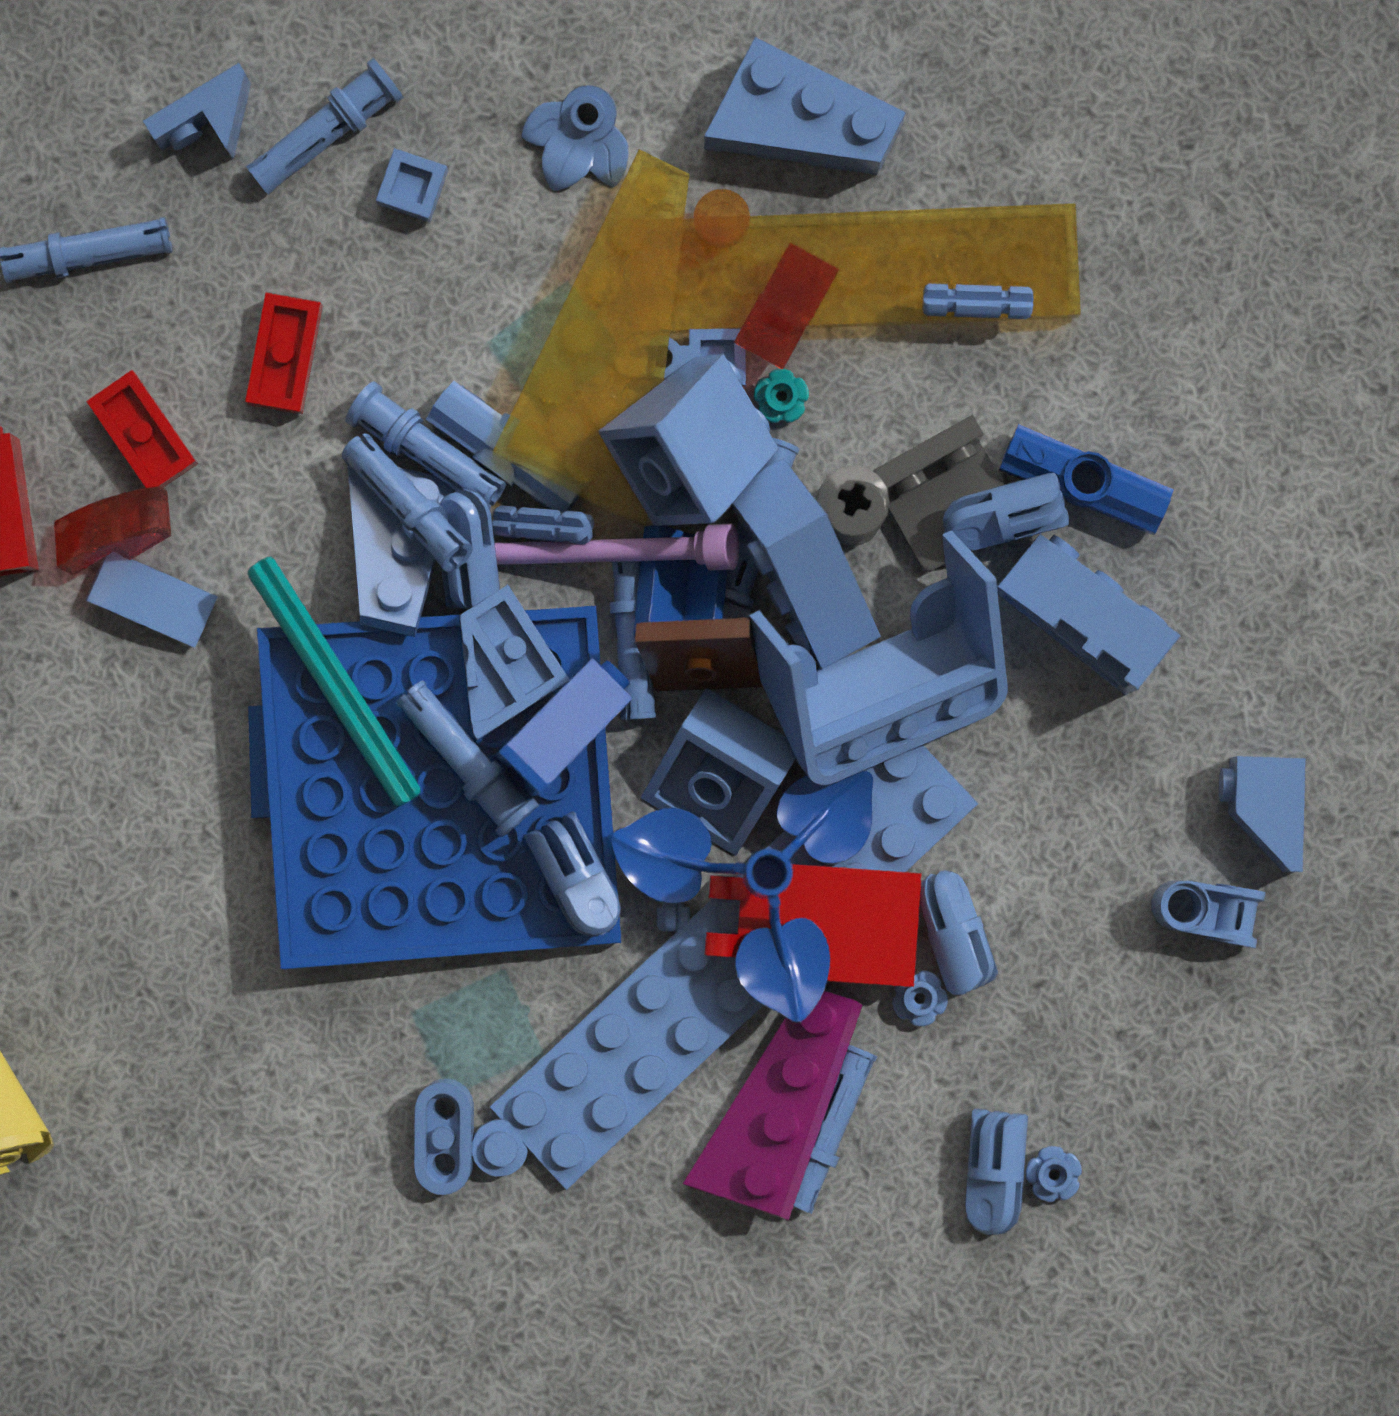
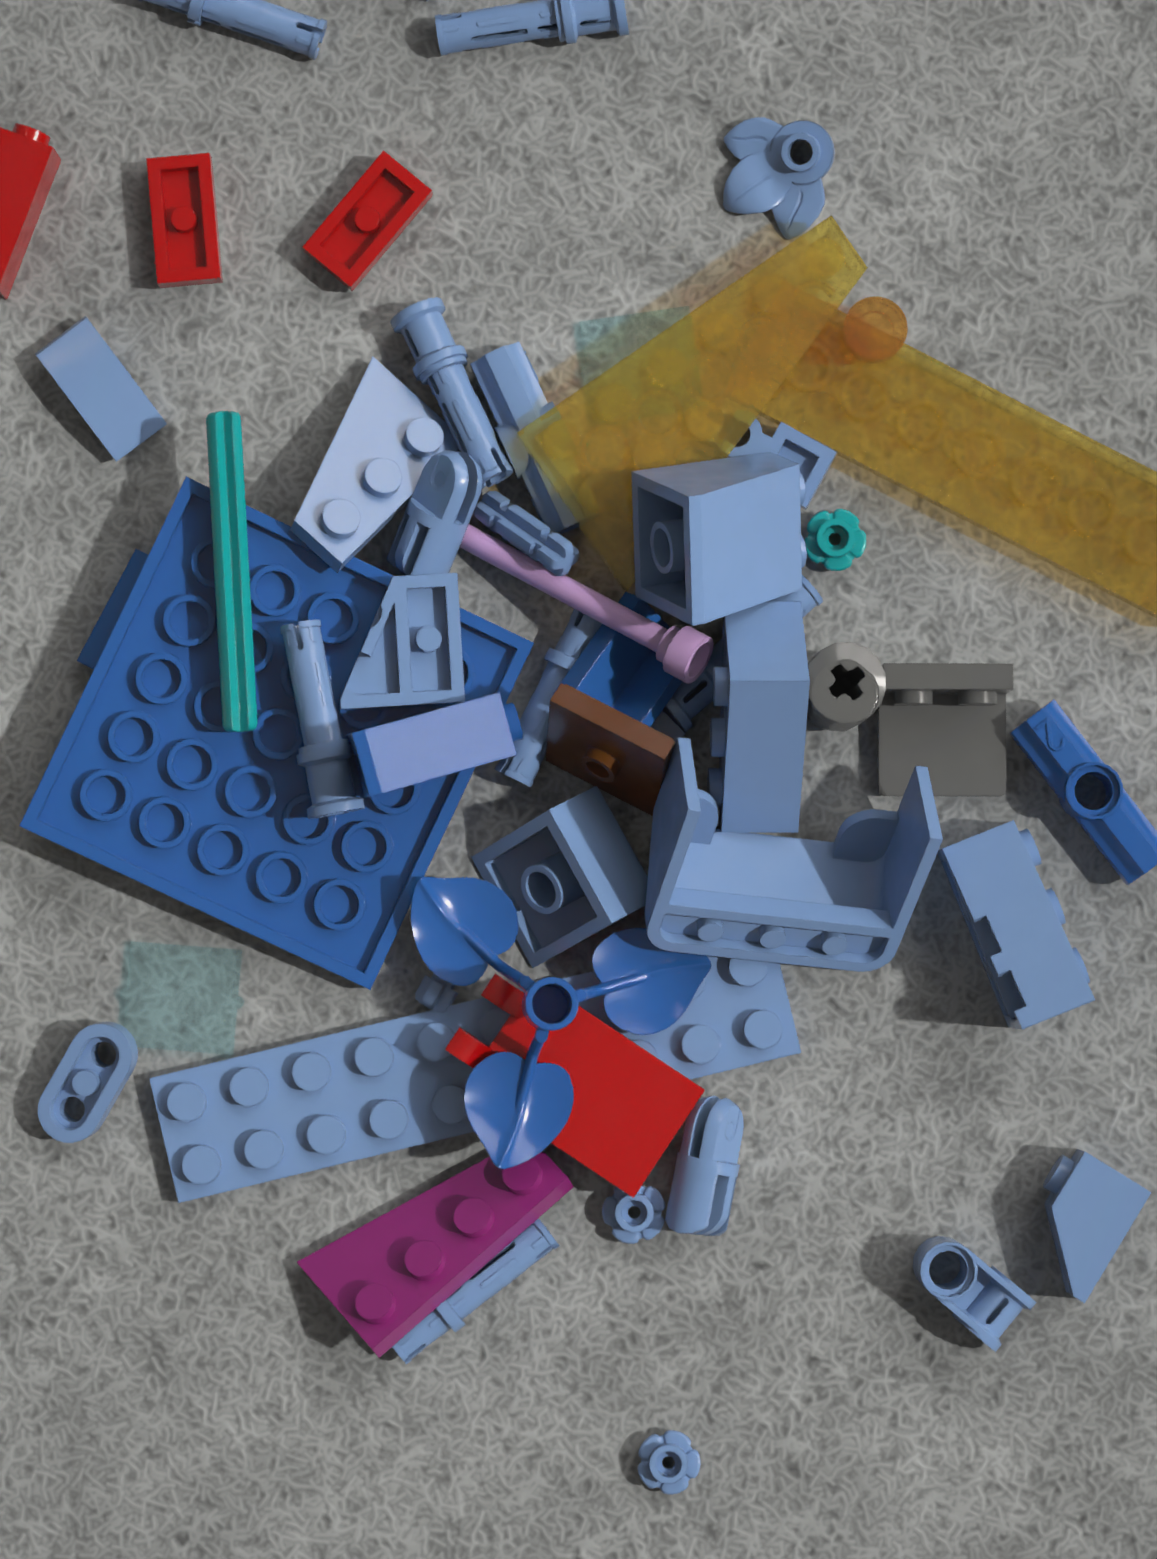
camera: 30 degrees right, 0 degrees up
clear red slope [54,486,171,576] -> none
medium blue pin [342,433,473,572] -> none
medium blue plate [376,148,448,222] -> none
medium blue plate [472,1119,528,1177] -> none
medium blue arm [524,811,621,937] -> none
medium blue wedge [704,37,906,175] -> none
clear red slope [734,242,840,370] -> none
medium blue axle [922,283,1034,319] -> none
medium blue arm [943,473,1069,550] -> none
medium blue arm [965,1108,1028,1235] -> none

